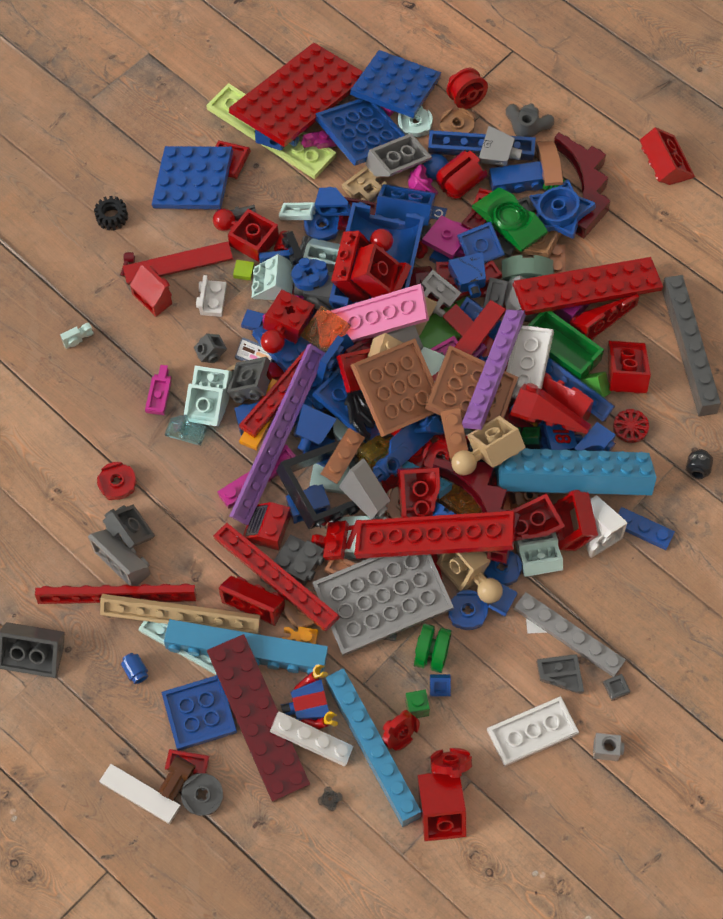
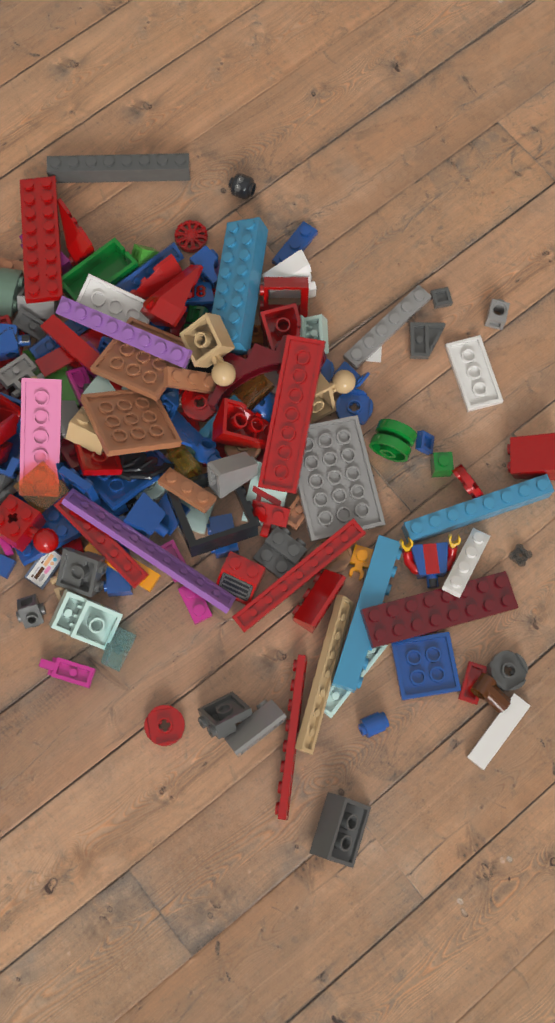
camera: 85 degrees left, 10 degrees up
red plate [430,748,472,778] -> none
red slope [608,340,651,394] -> none

